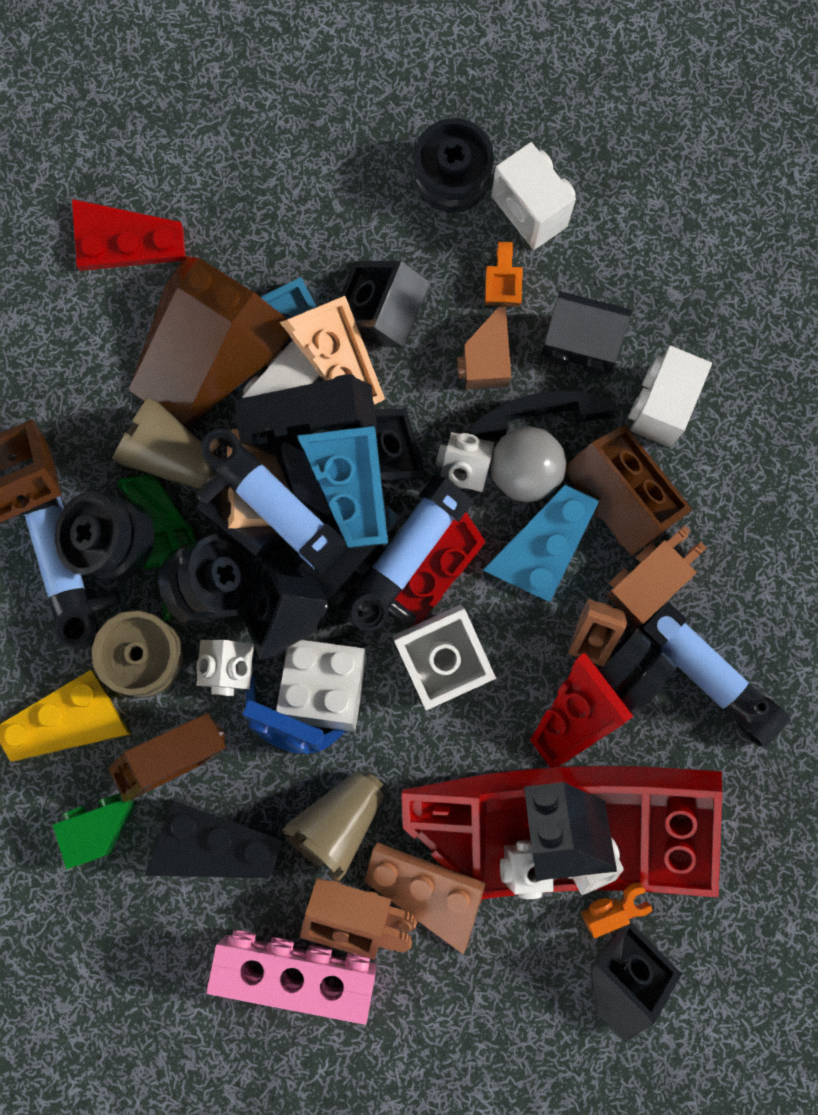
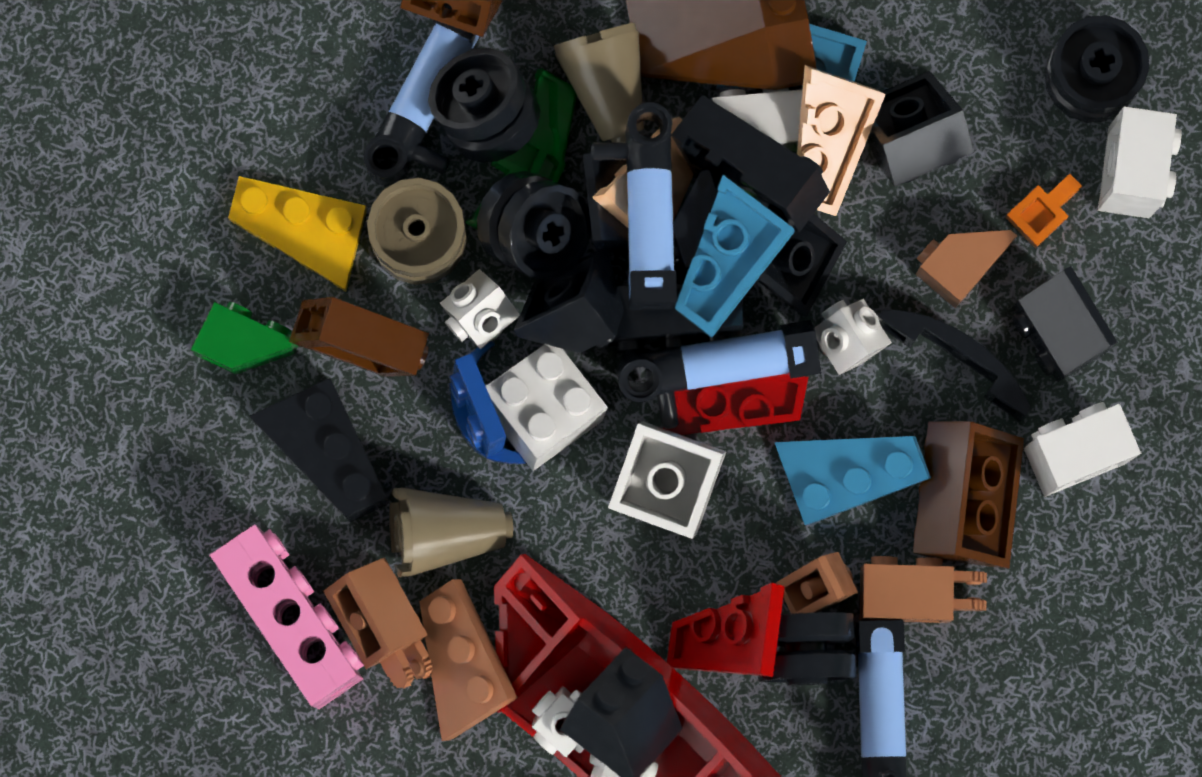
camera: 45 degrees right, 0 degrees up
light grey piece [490,426,567,503] -> none

